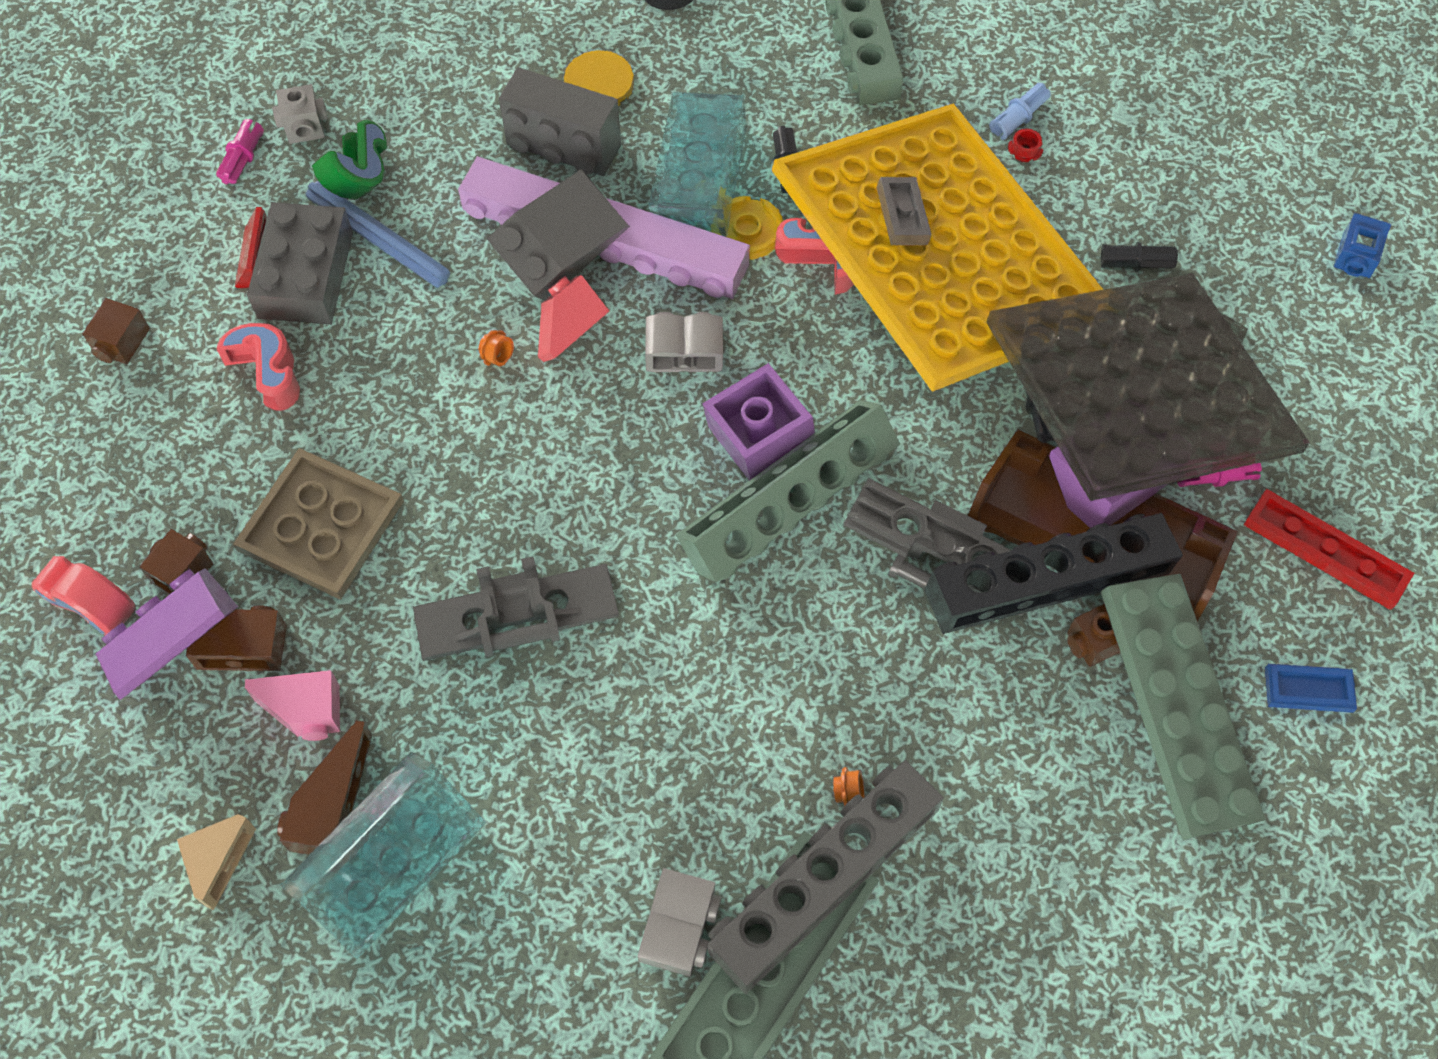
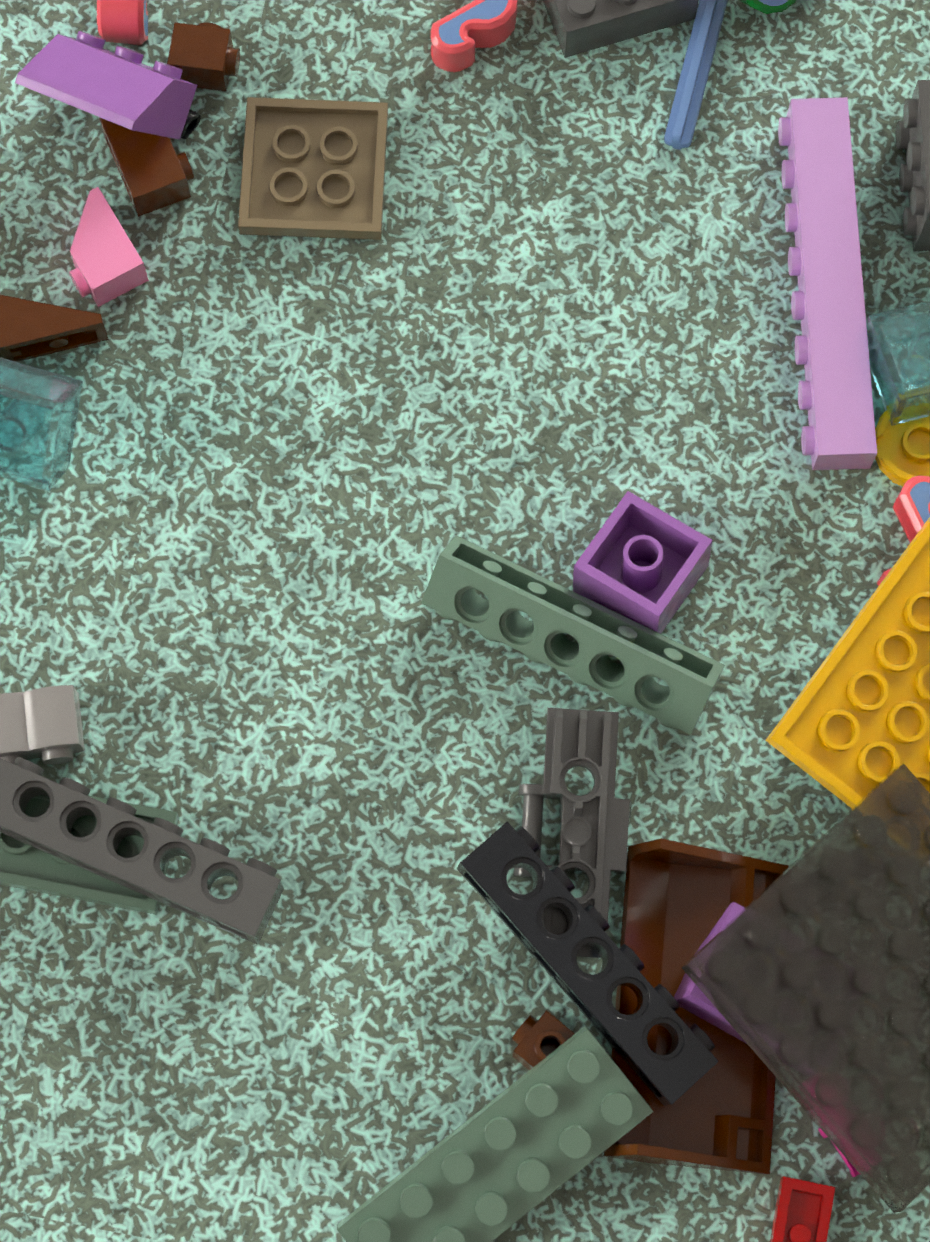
camera: 65 degrees right, 10 degrees up
dark grey piece [413,556,619,661] -> none
orange plate [479,330,514,366] -> none
dark grey slope [487,170,630,301] -> none
coral slope [538,275,609,362] -> none
light grey brick [645,312,723,372] -> none
orange plate [833,767,865,806] -> none

